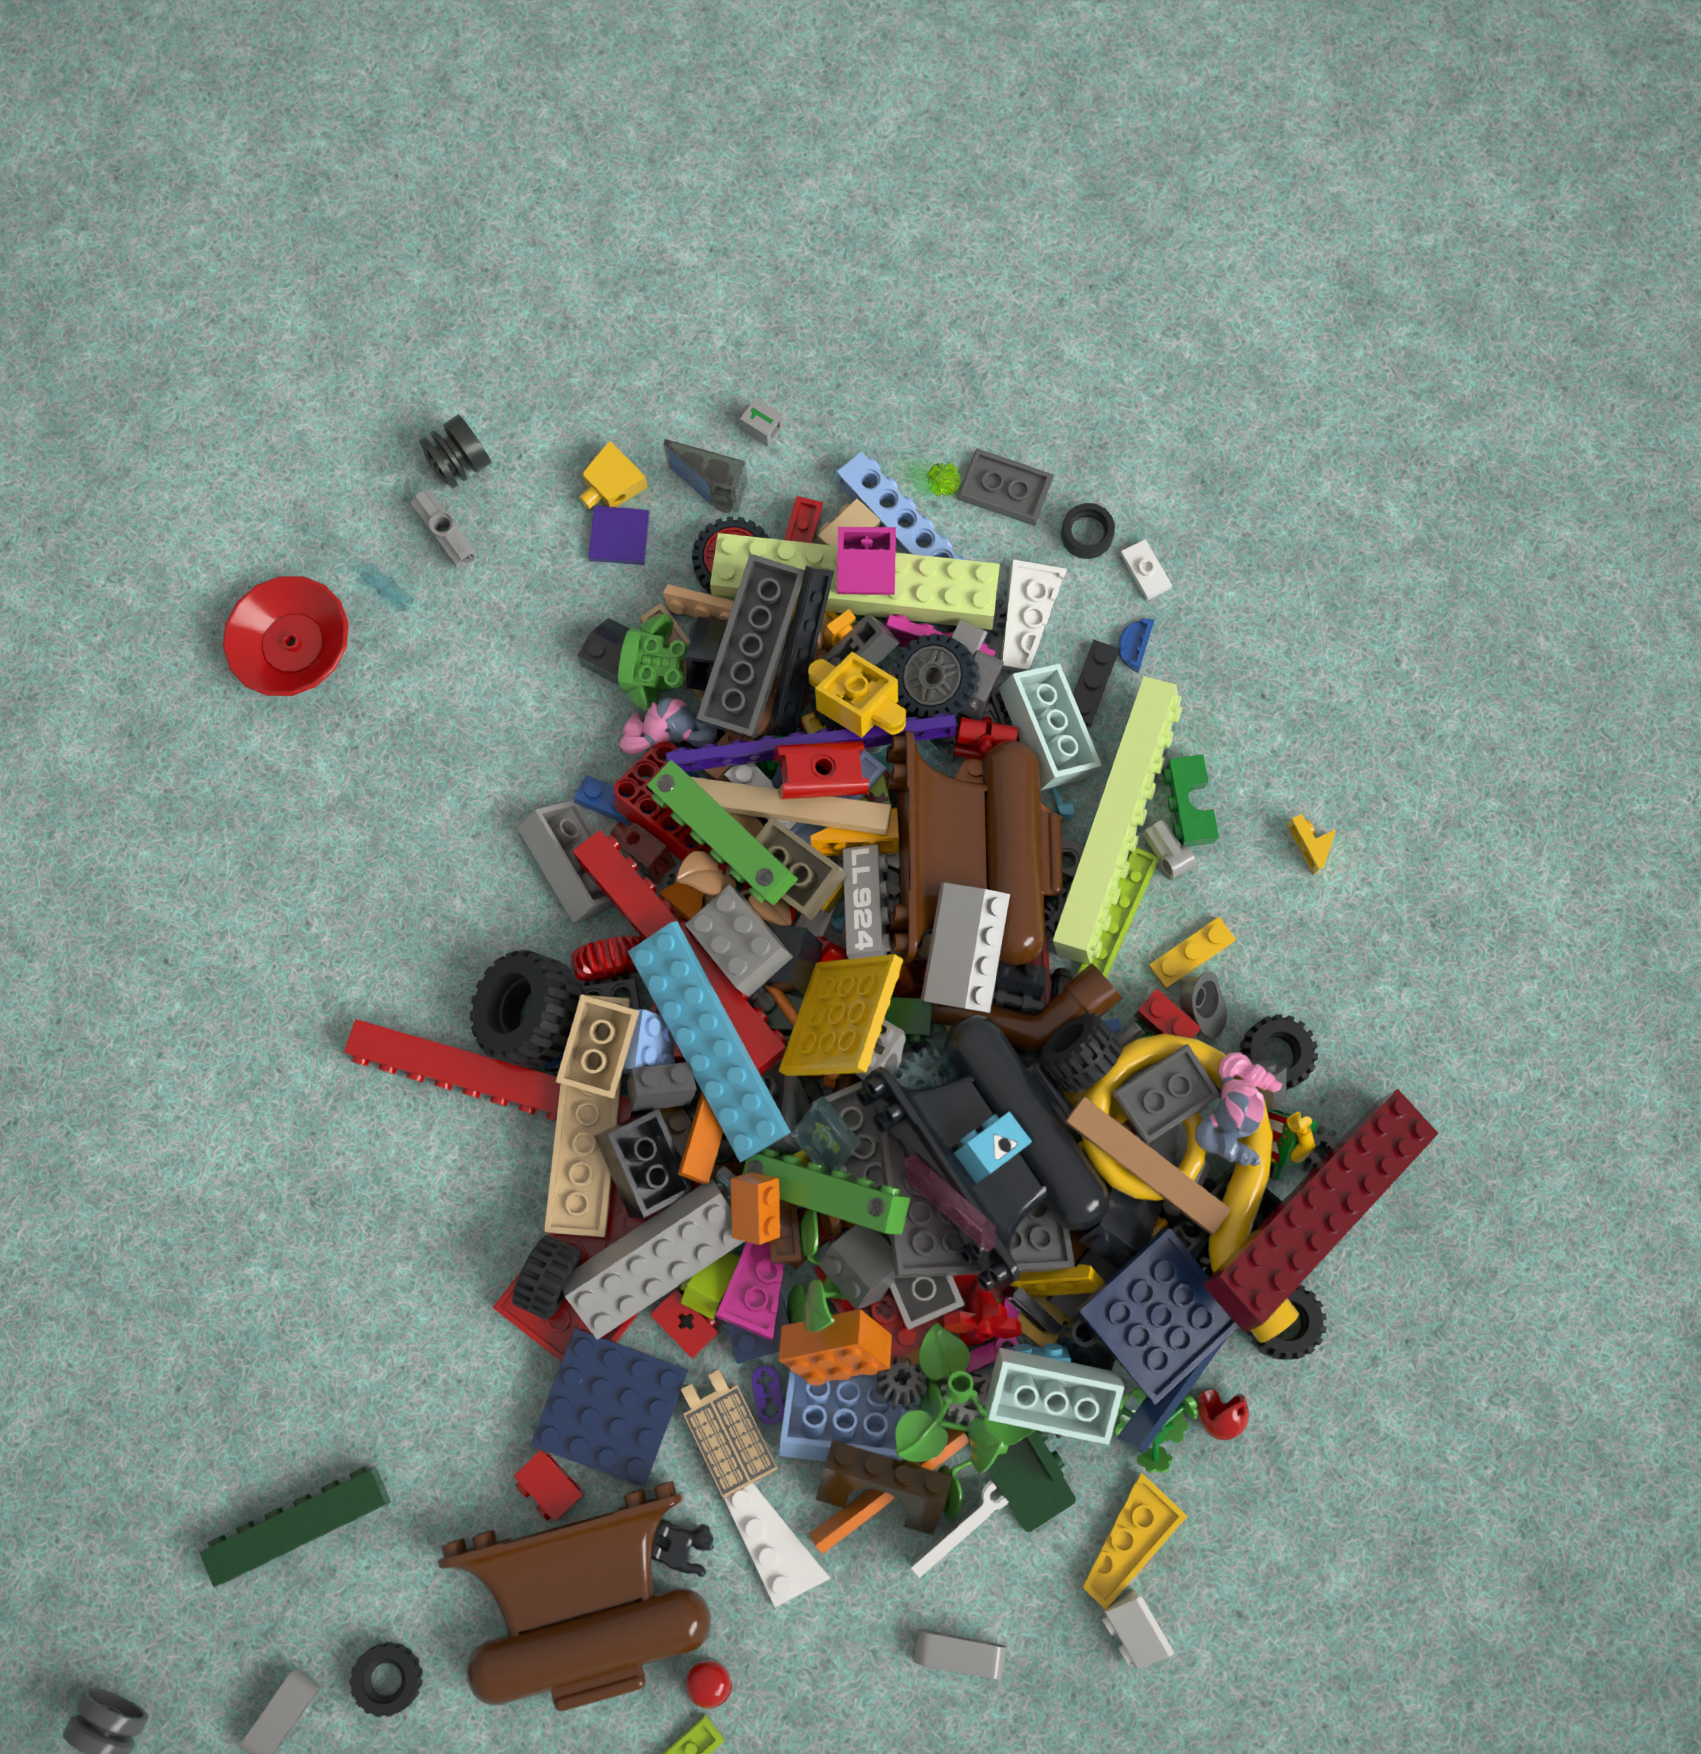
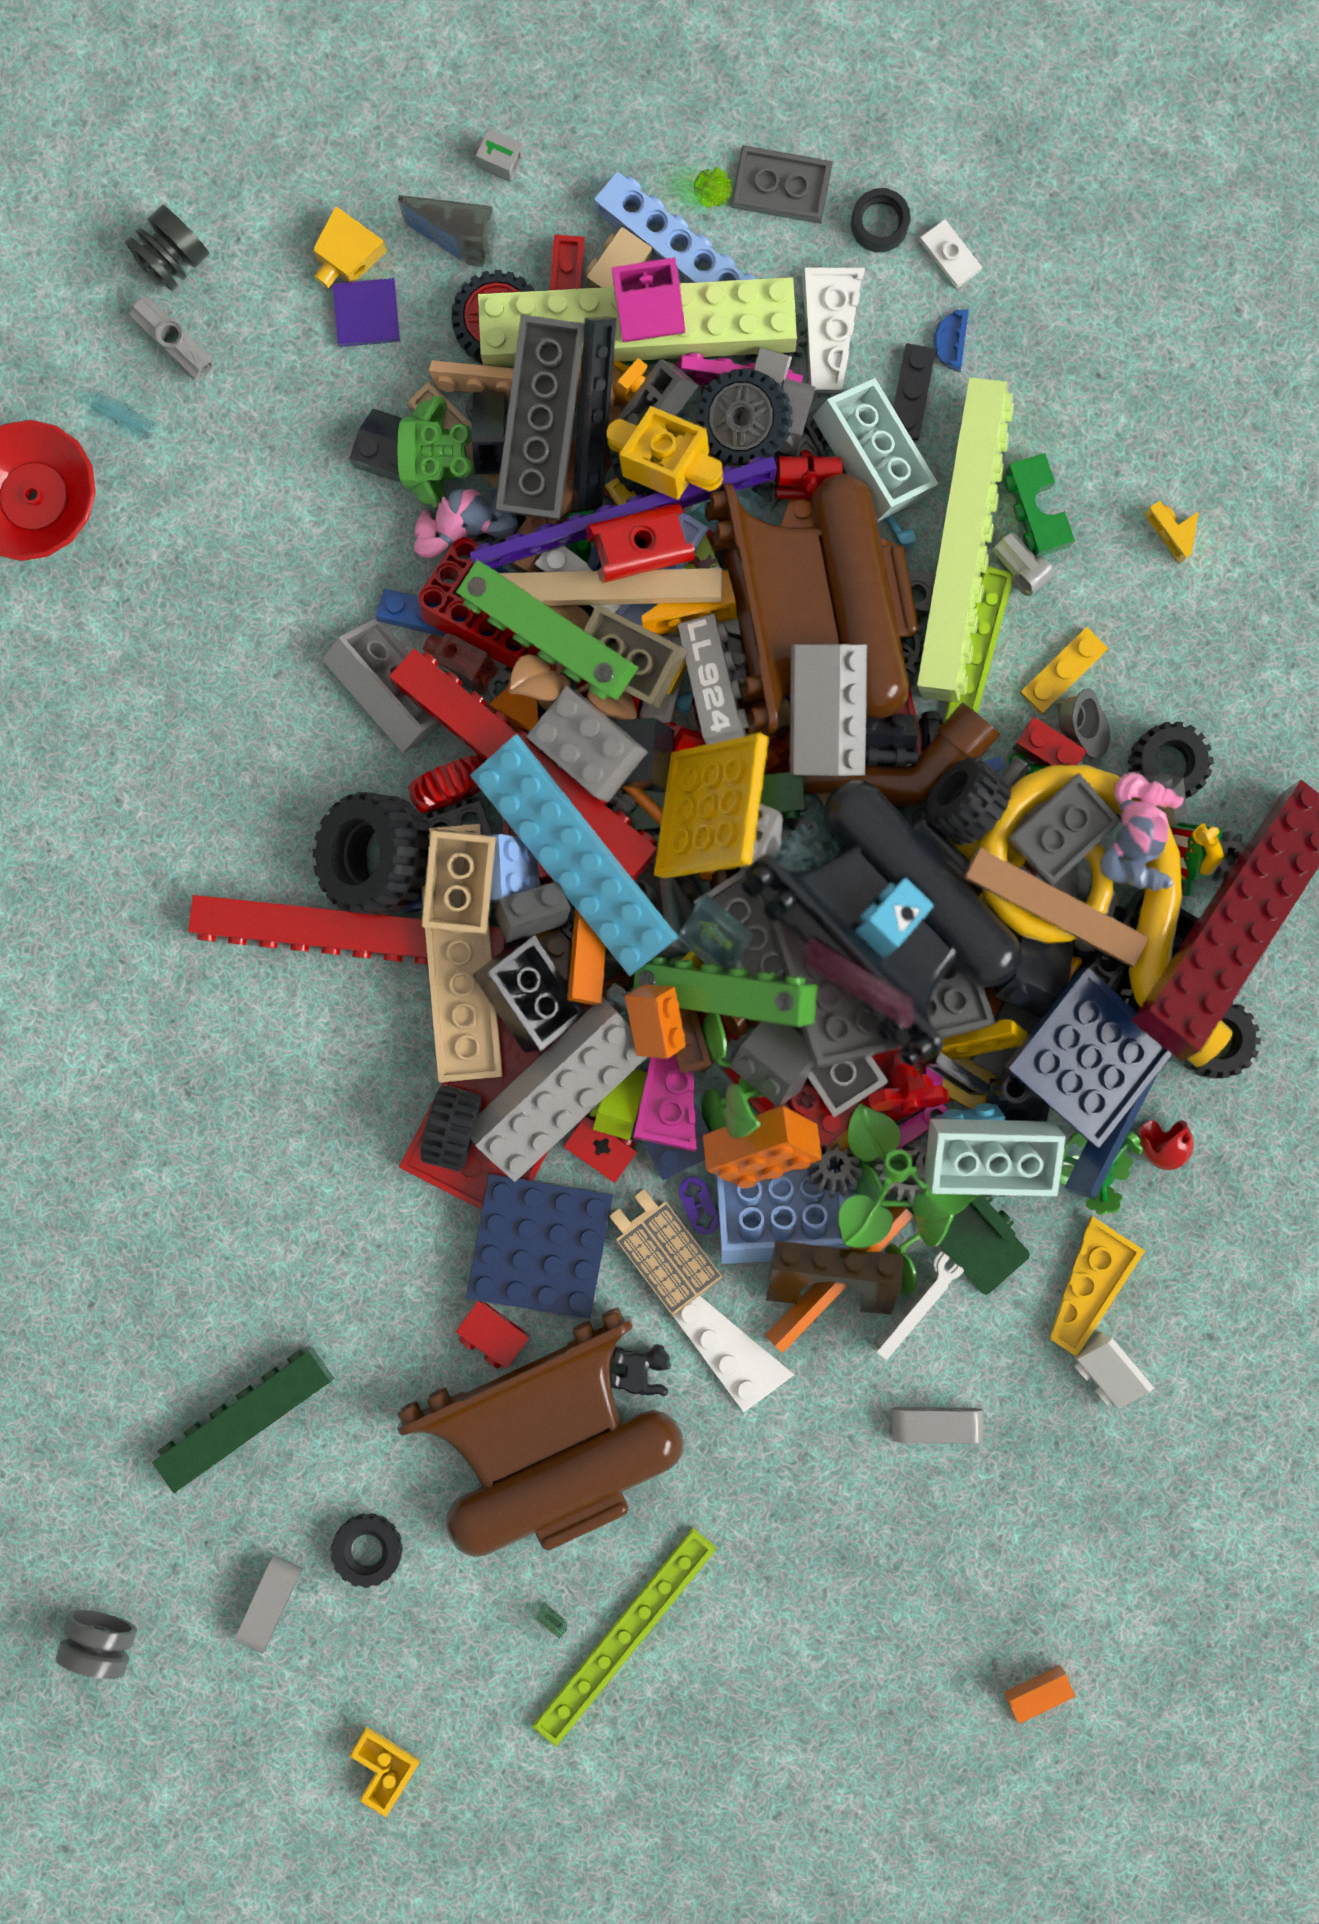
camera: 10 degrees left, 10 degrees up
red helmet [685,1659,732,1709] -> none

